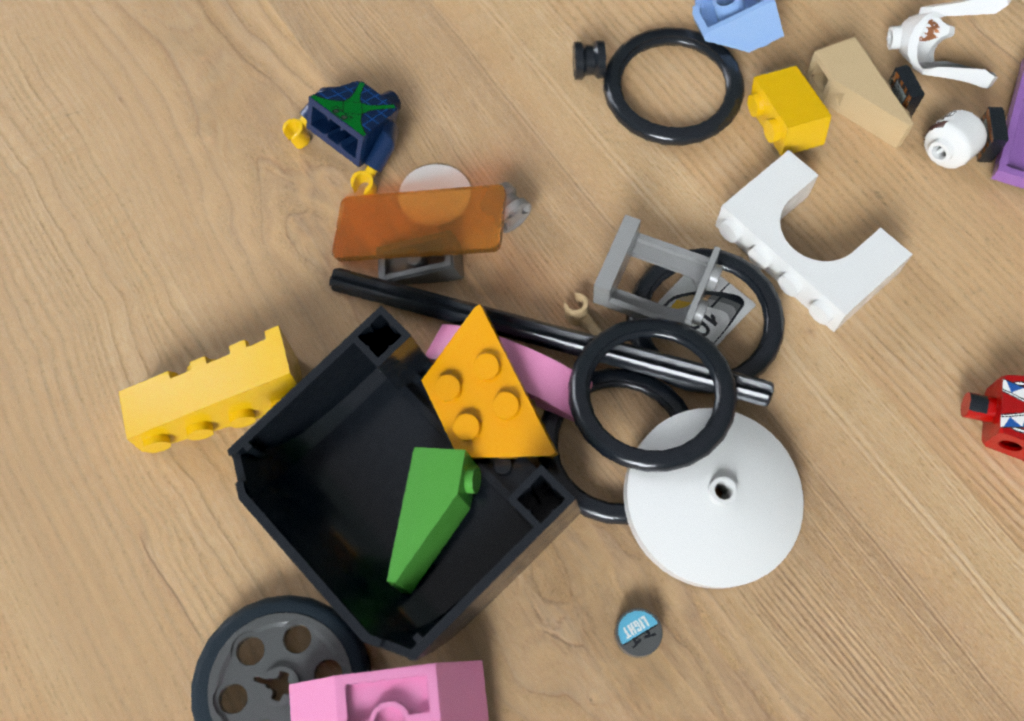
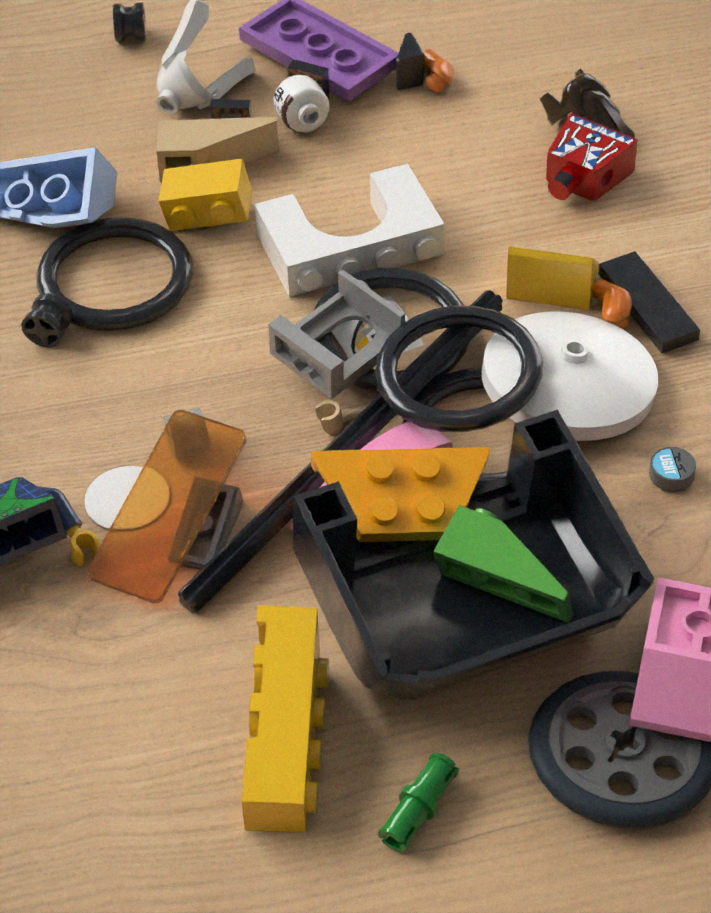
camera: 70 degrees left, 20 degrees down
none -> green pin [378,753,459,853]
none -> yellow slope [506,246,600,310]
none -> orange arm [592,280,632,330]
none -> black tile [598,251,700,353]

